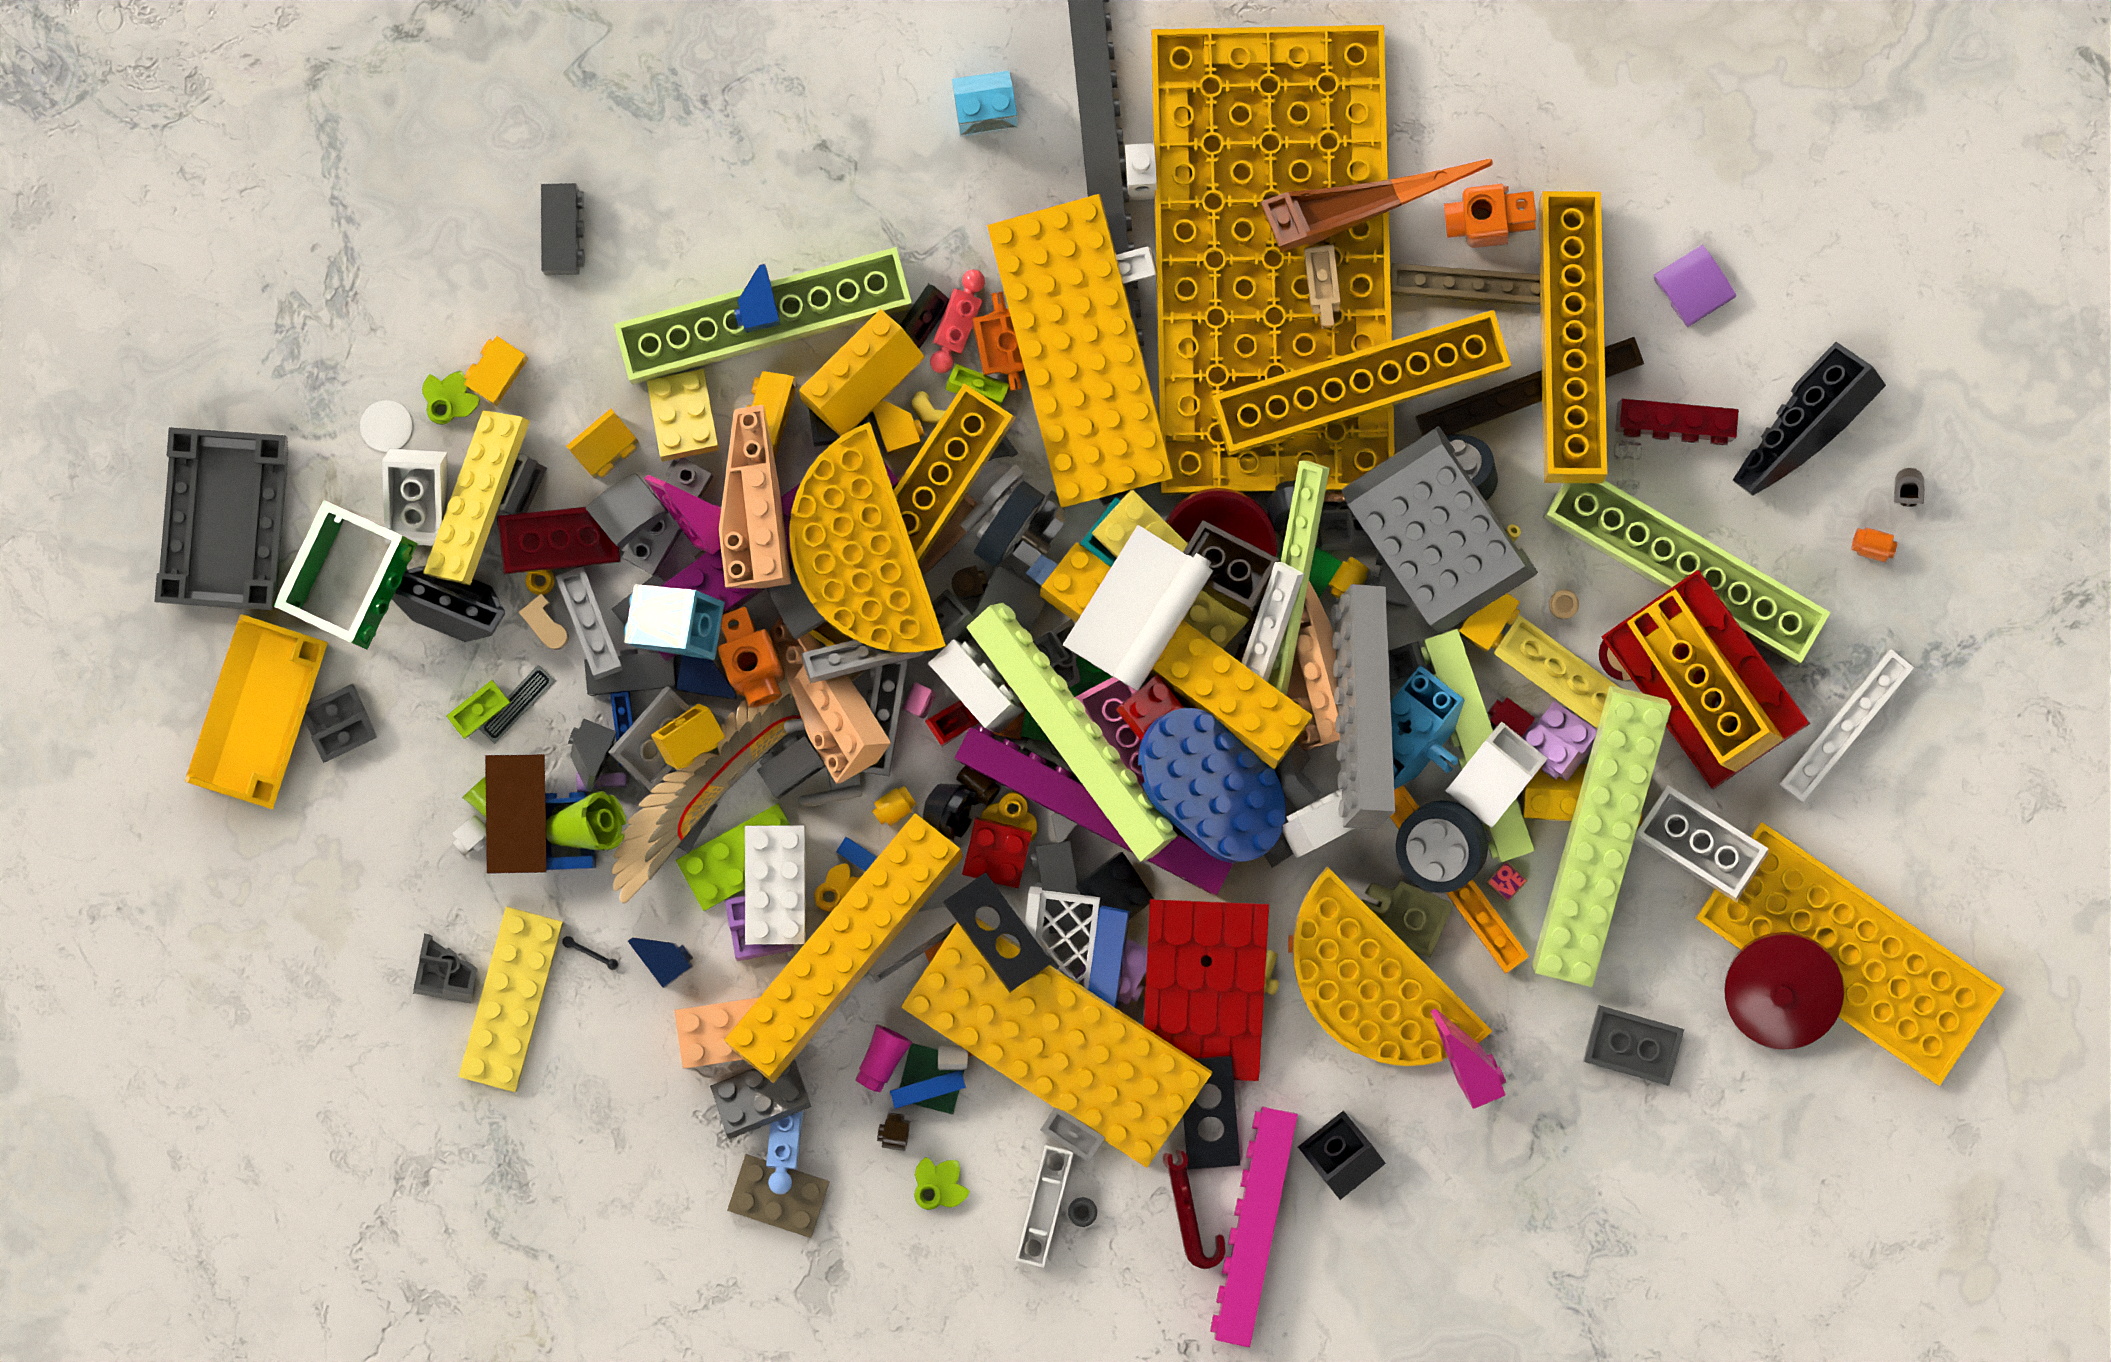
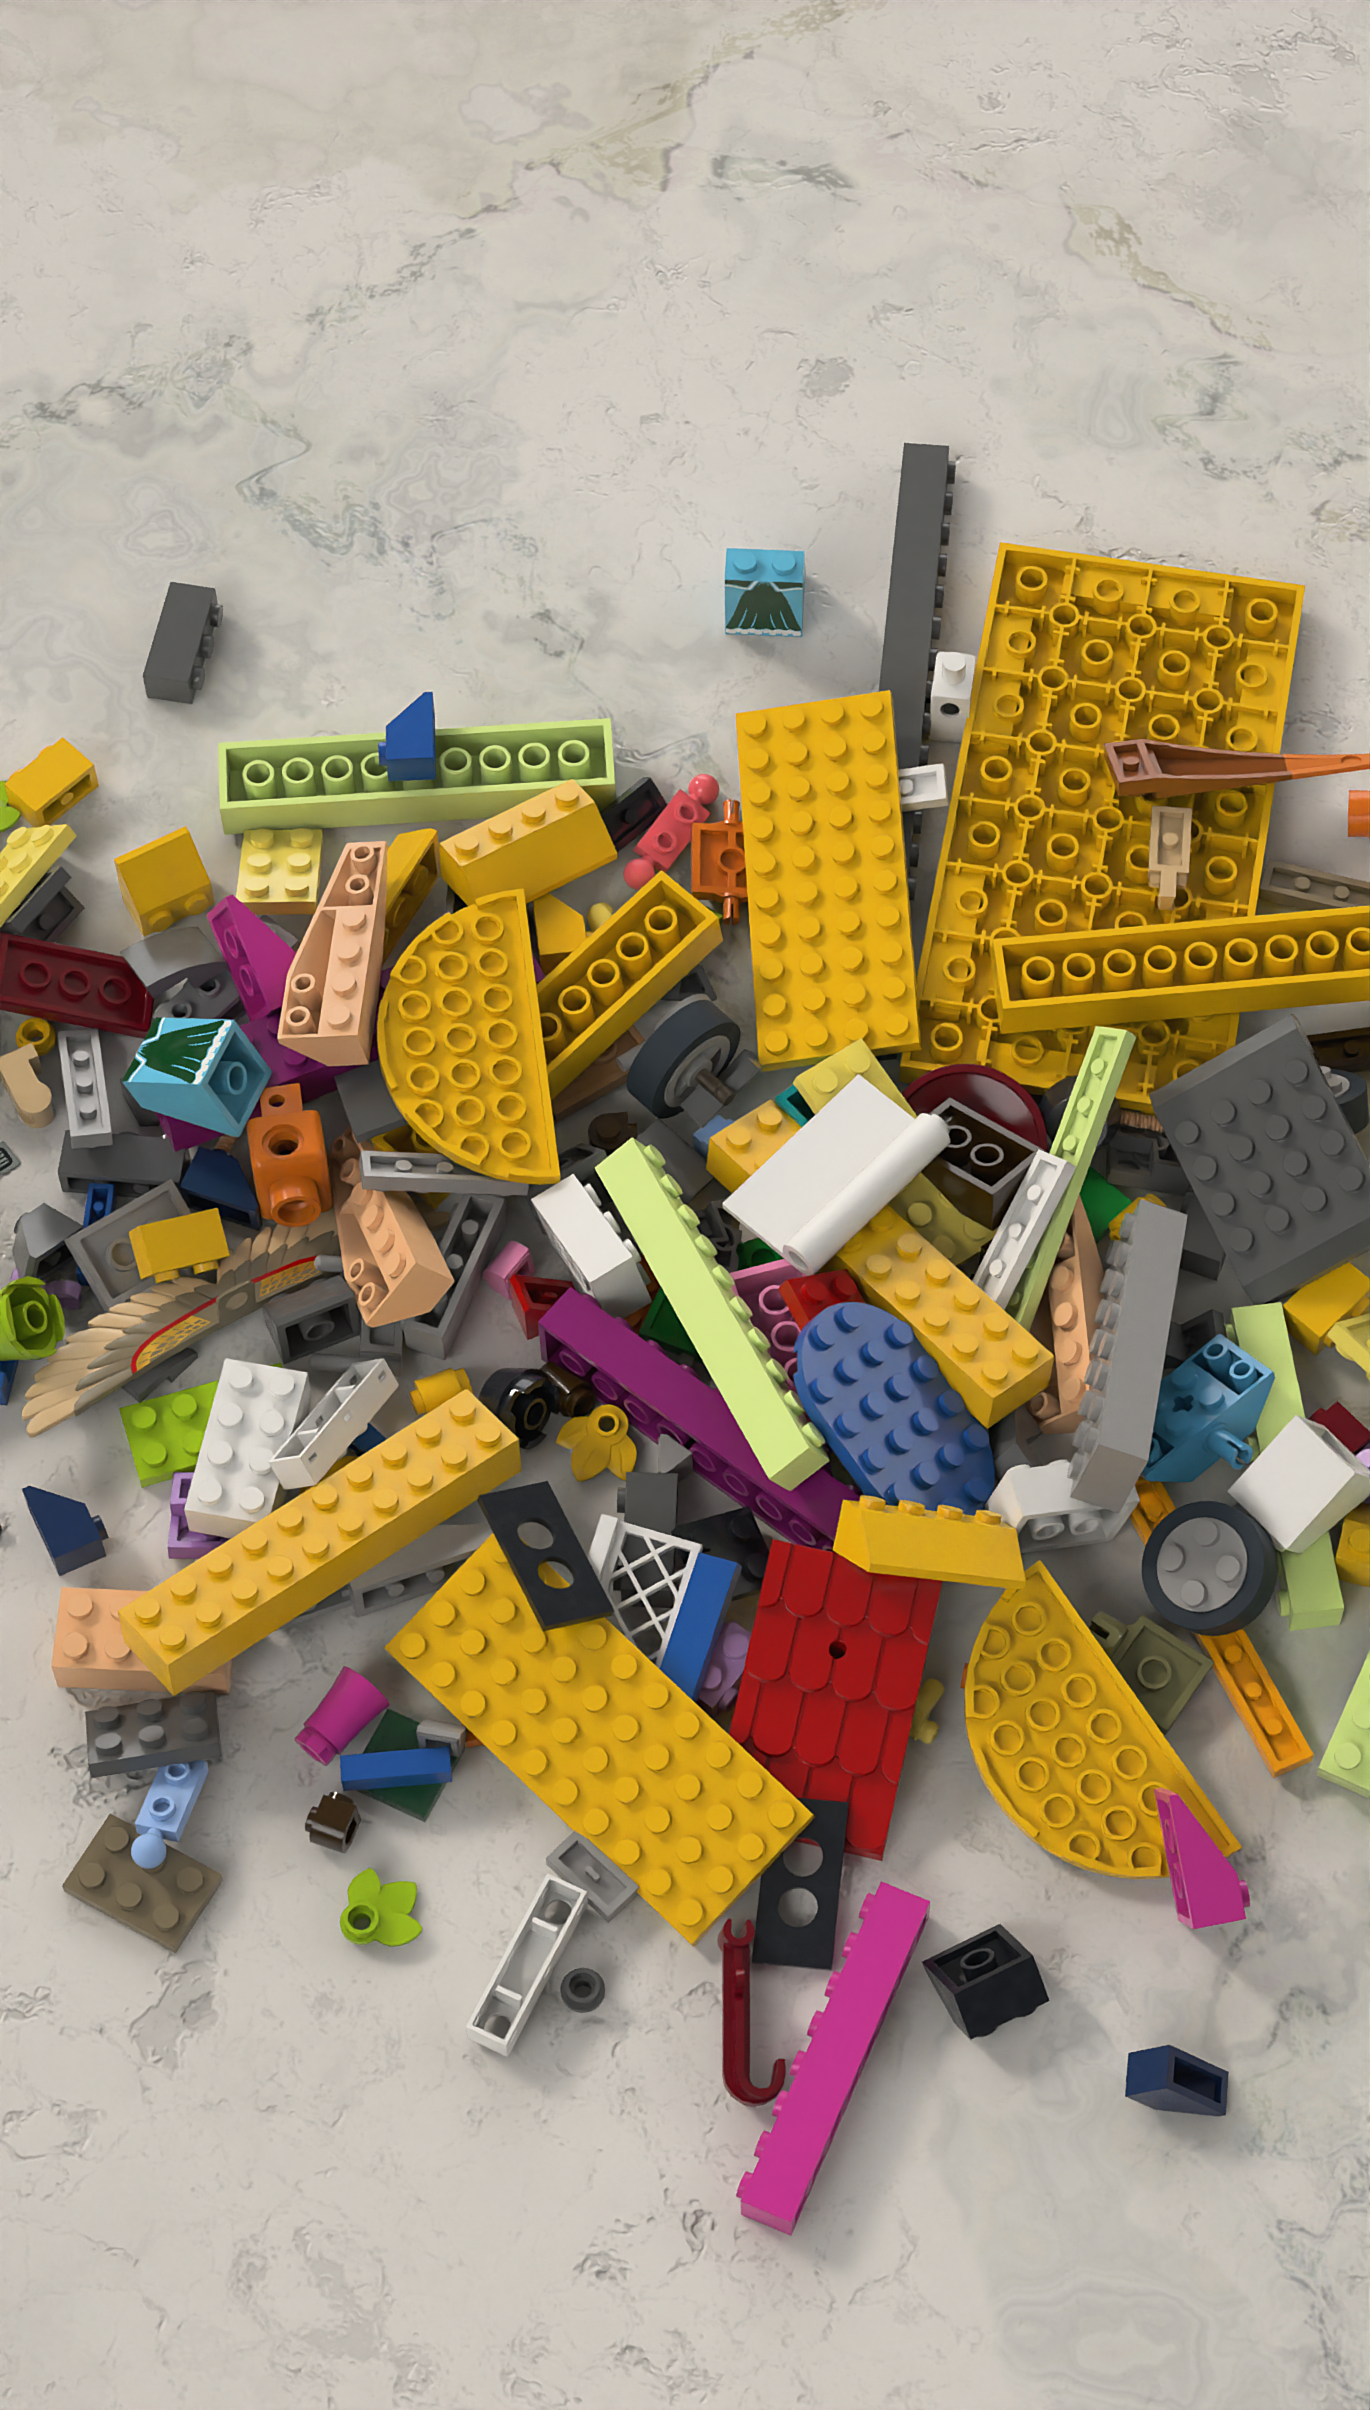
camera: 15 degrees right, 25 degrees down
red plate [962,817,1033,889] -> none
tile [1486,861,1528,902] -> none
none -> white piece [268,1358,399,1490]
none -> yellow slope [833,1495,1026,1590]
none -> dark blue slope [1125,2045,1229,2117]

